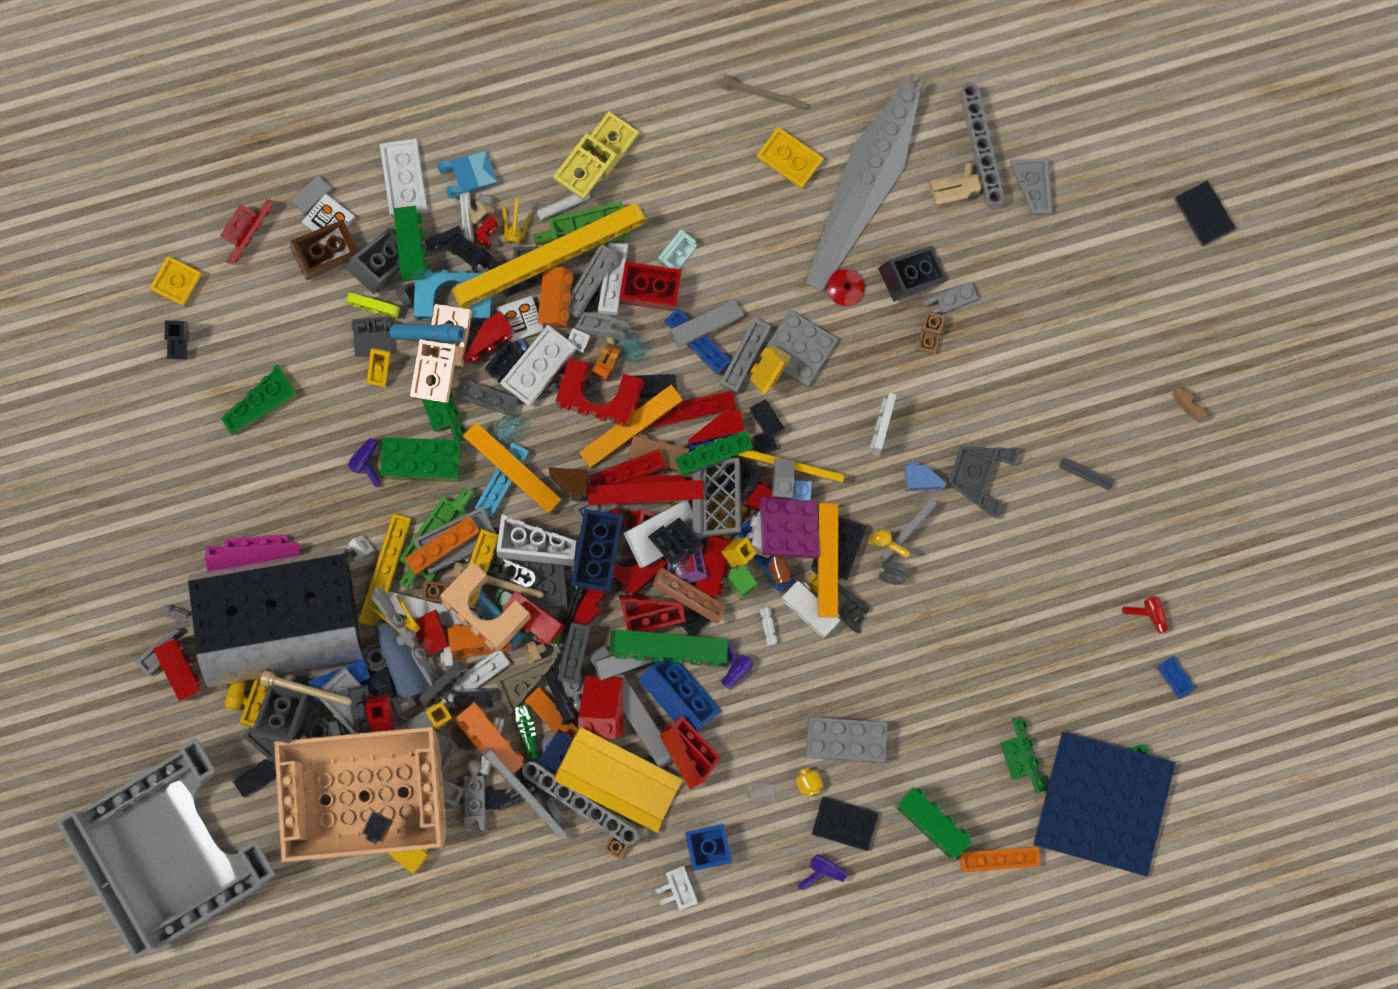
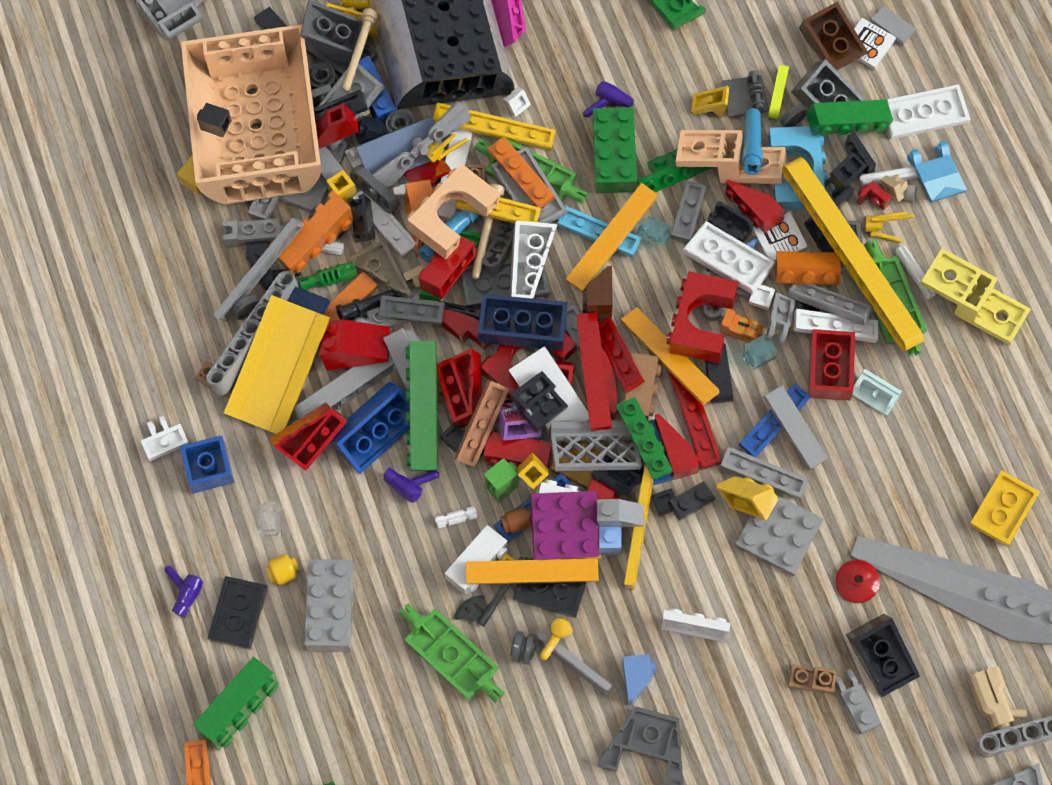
camera: 95 degrees right, 10 degrees down
none -> bright green plate [399,603,505,703]

